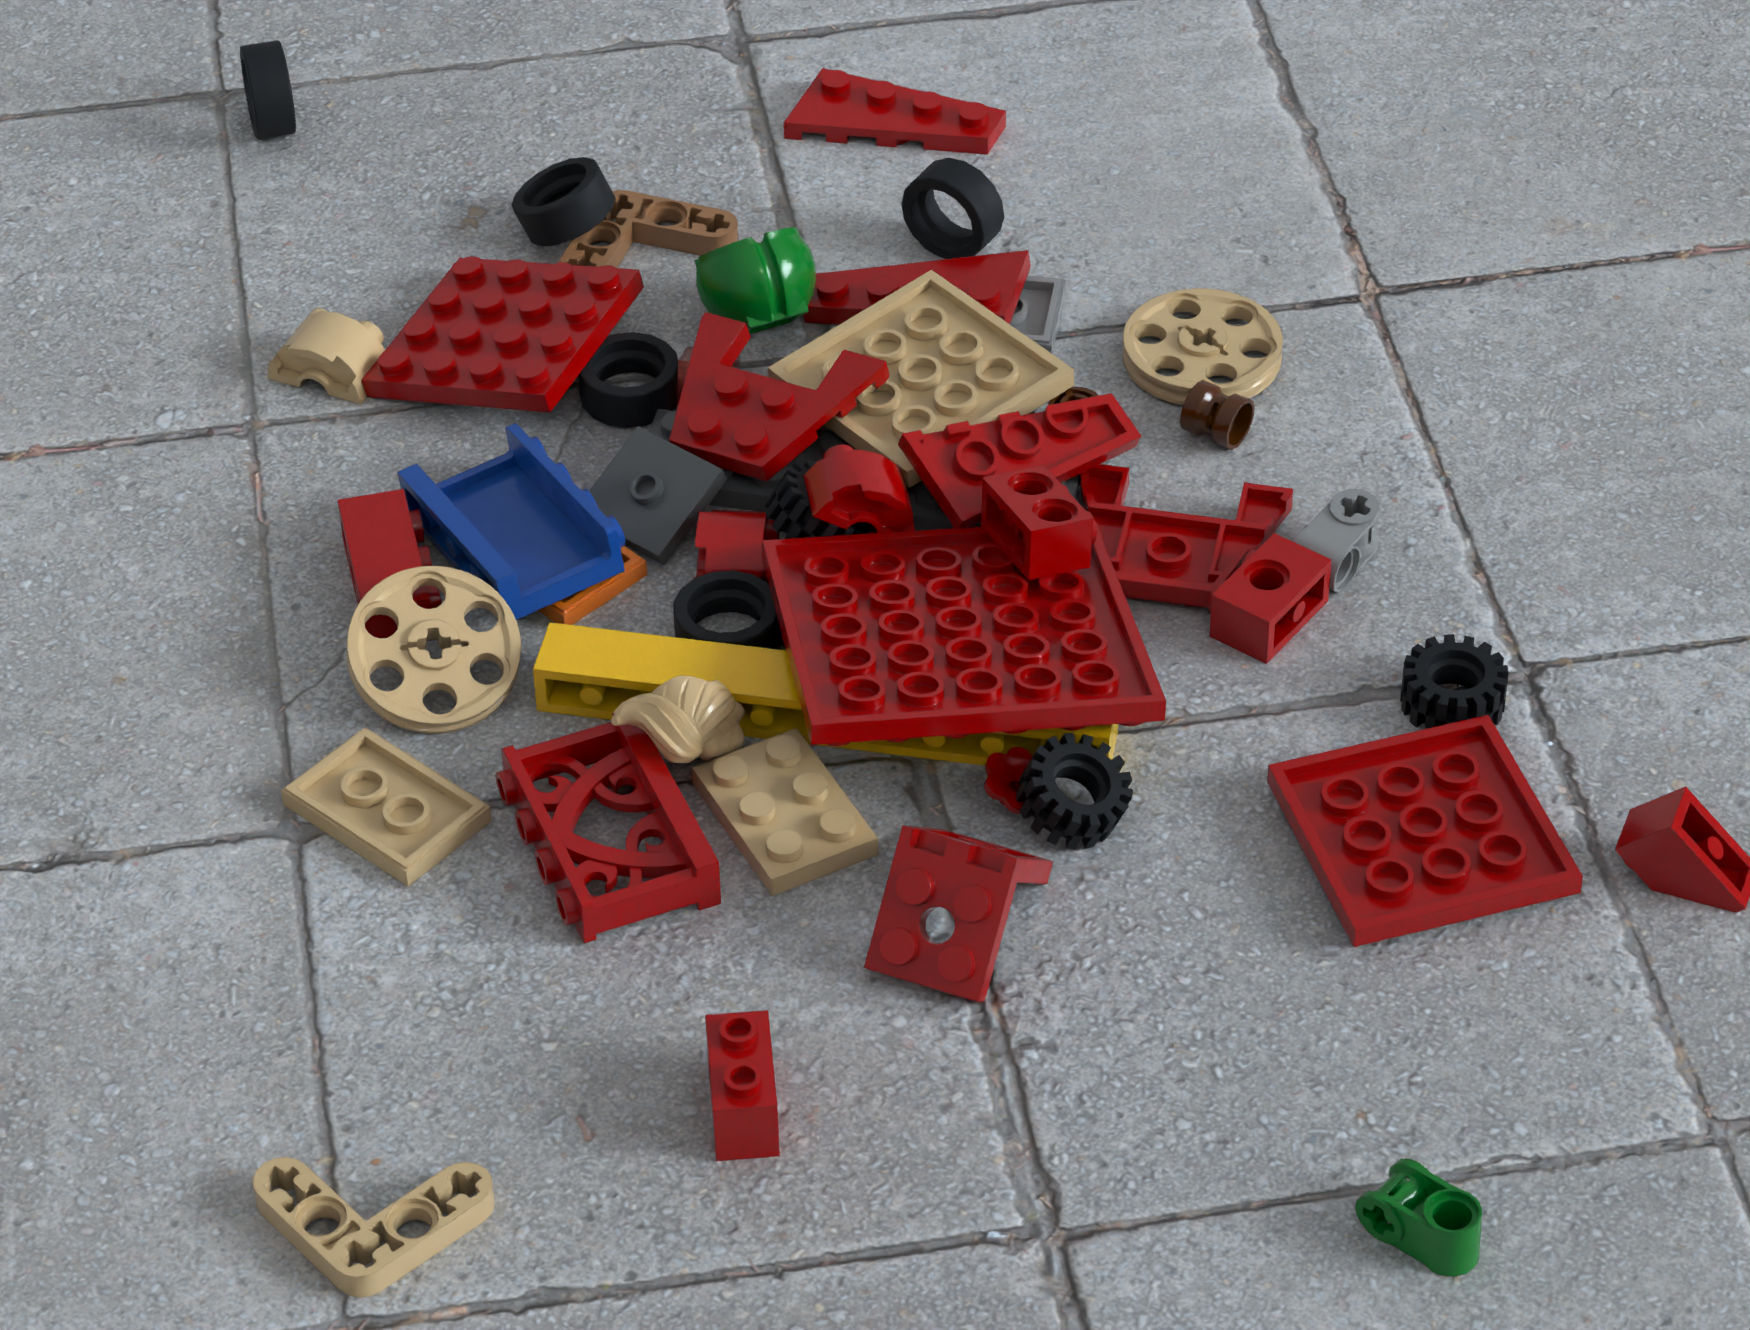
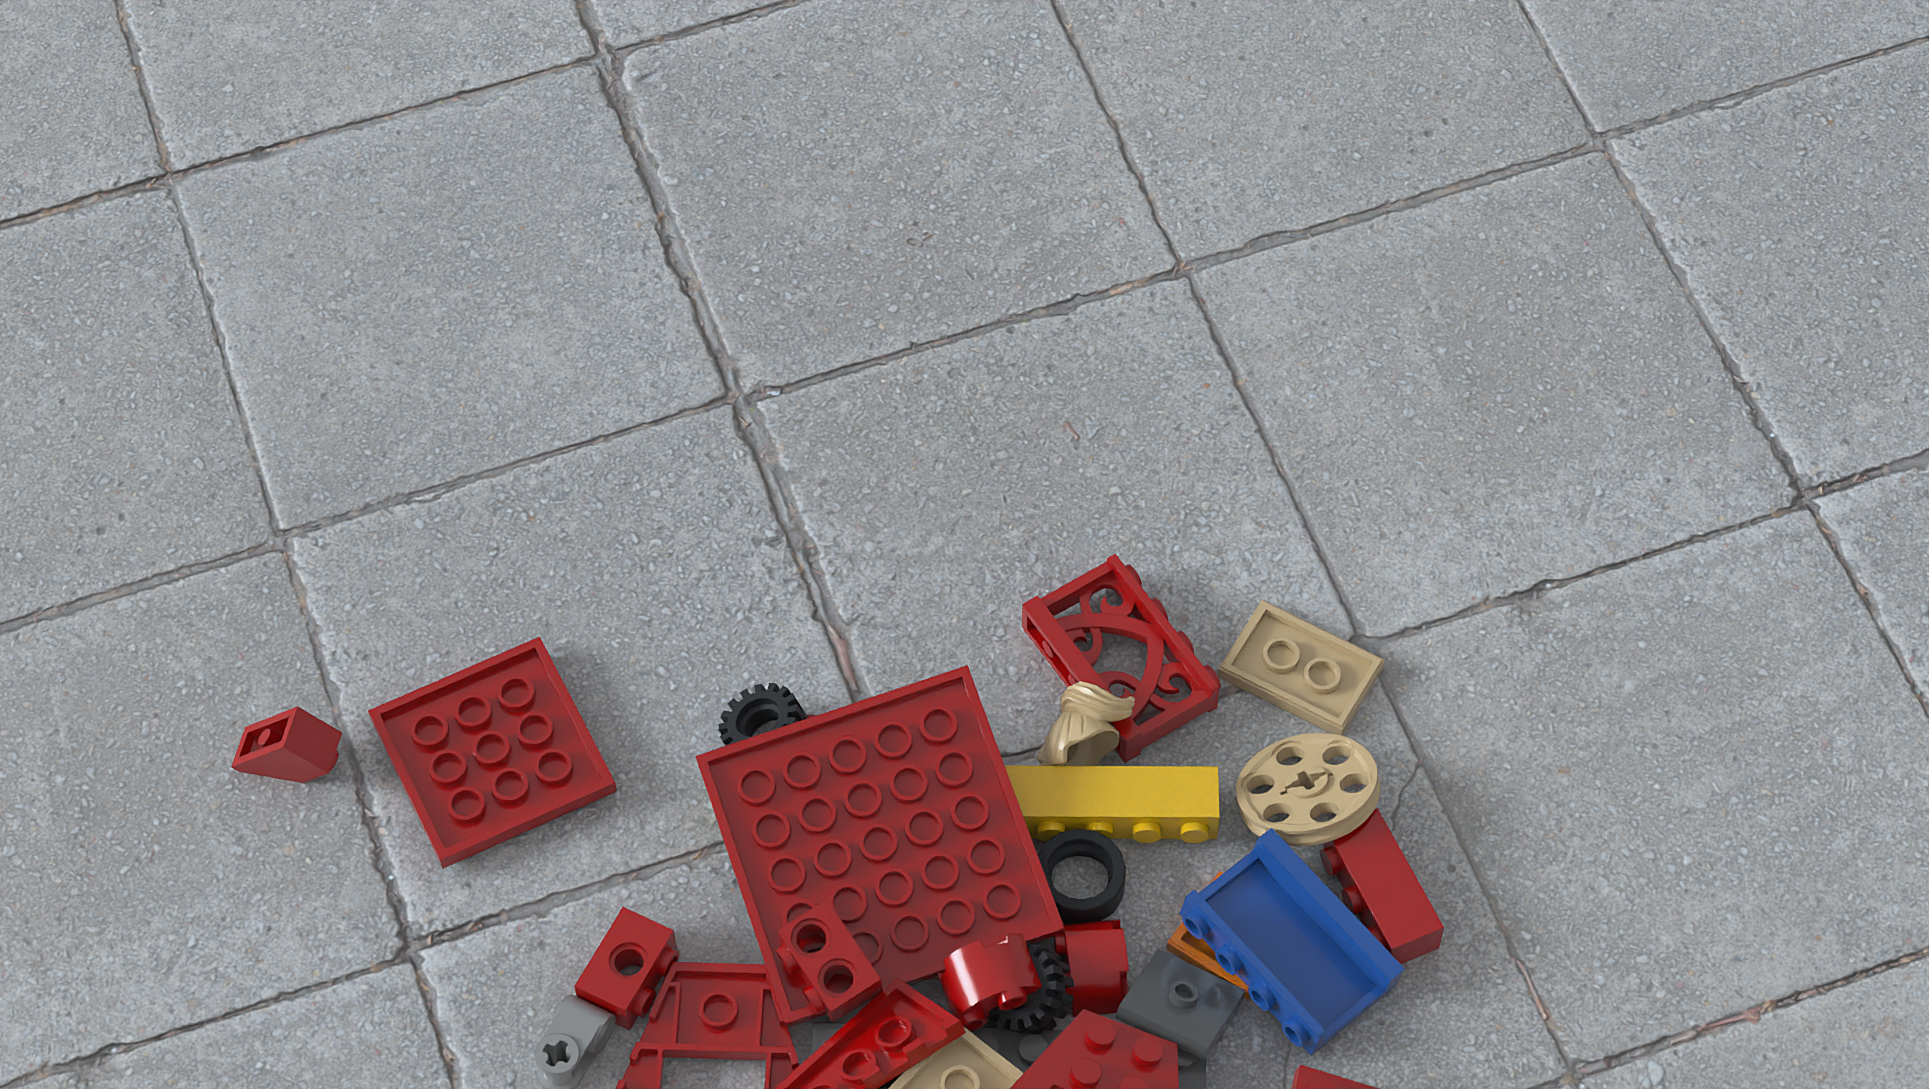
camera: 170 degrees right, 15 degrees up
tan beam [253,1157,495,1298] -> none
tan plate [691,728,879,896] -> none
red brick [705,1010,780,1161] -> none
red bracket [864,825,1053,1002] -> none
green piece [1355,1158,1482,1277] -> none
black tyre [1400,634,1509,729] -> none

